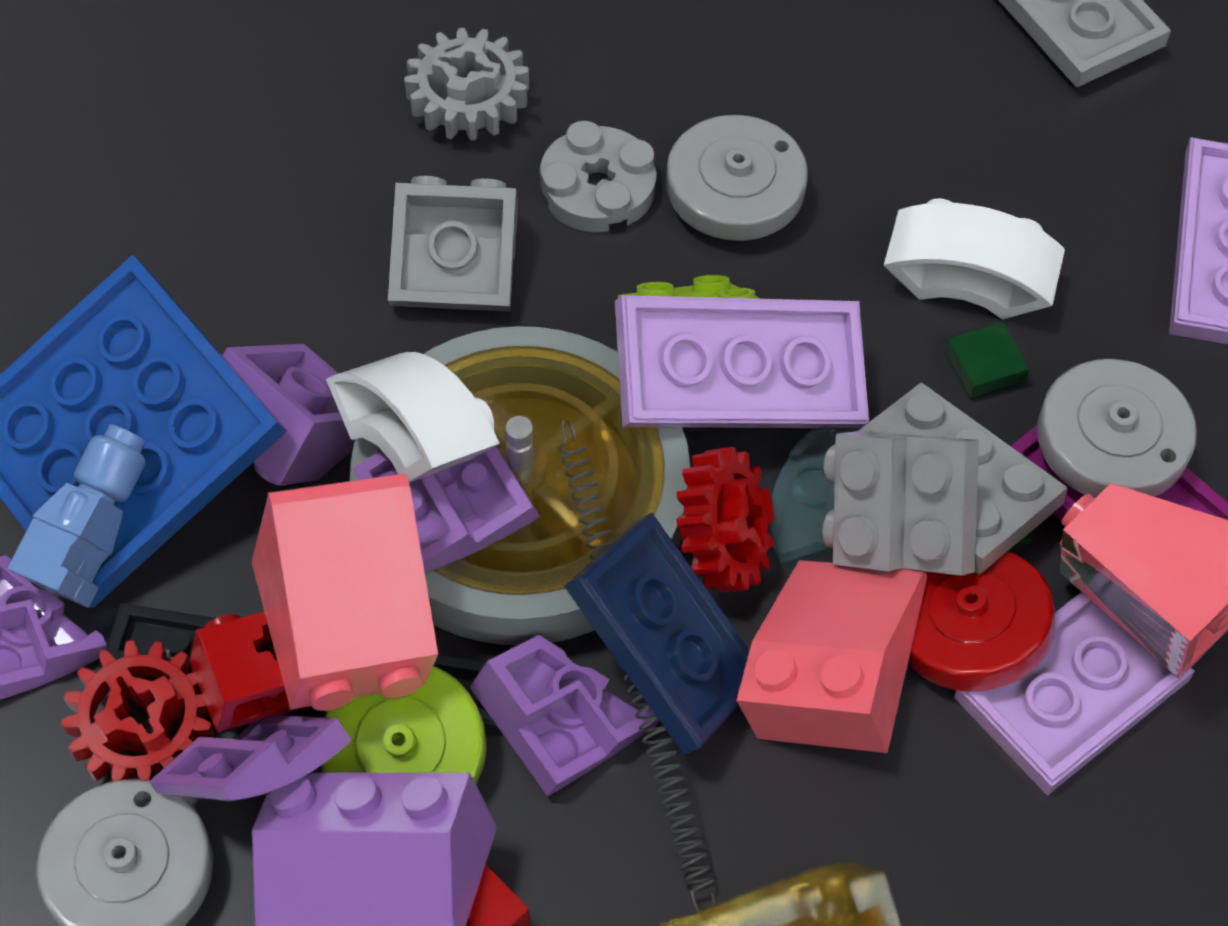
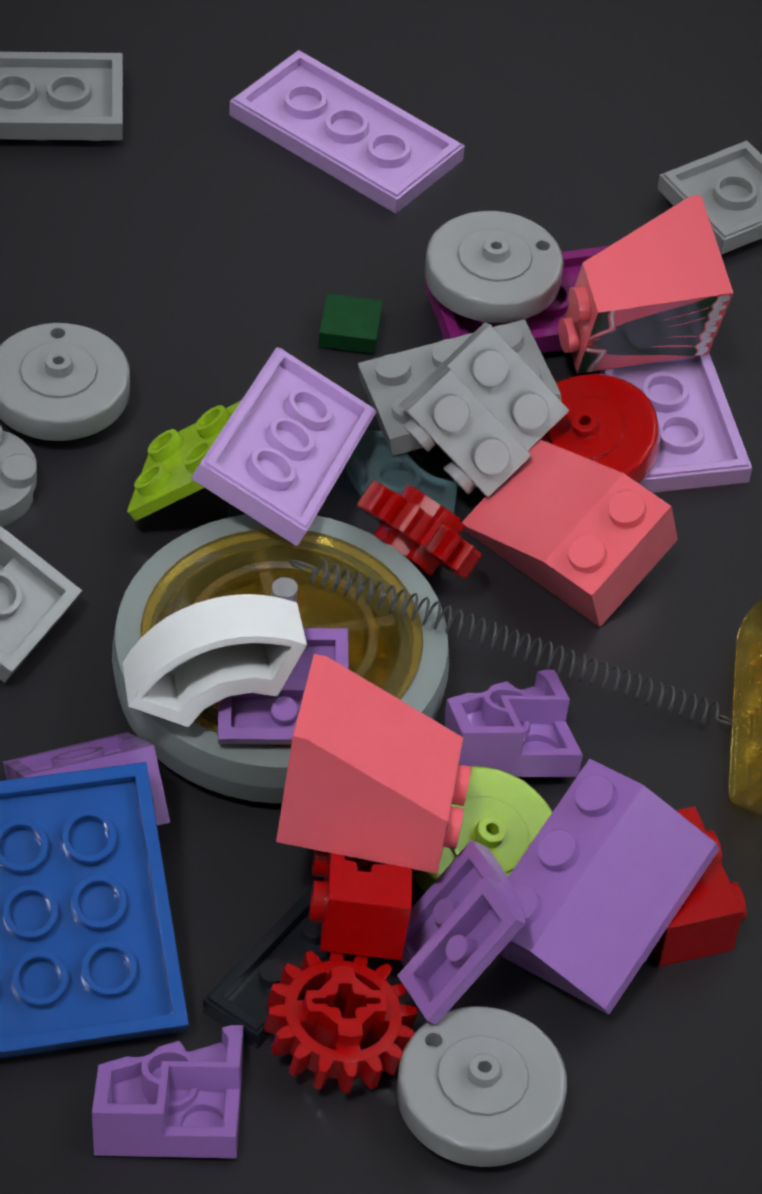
camera: 65 degrees left, 10 degrees down
medium blue piece [7,424,146,608] -> none
dark blue tile [564,512,750,754] -> none
white brick [884,199,1065,320] -> none

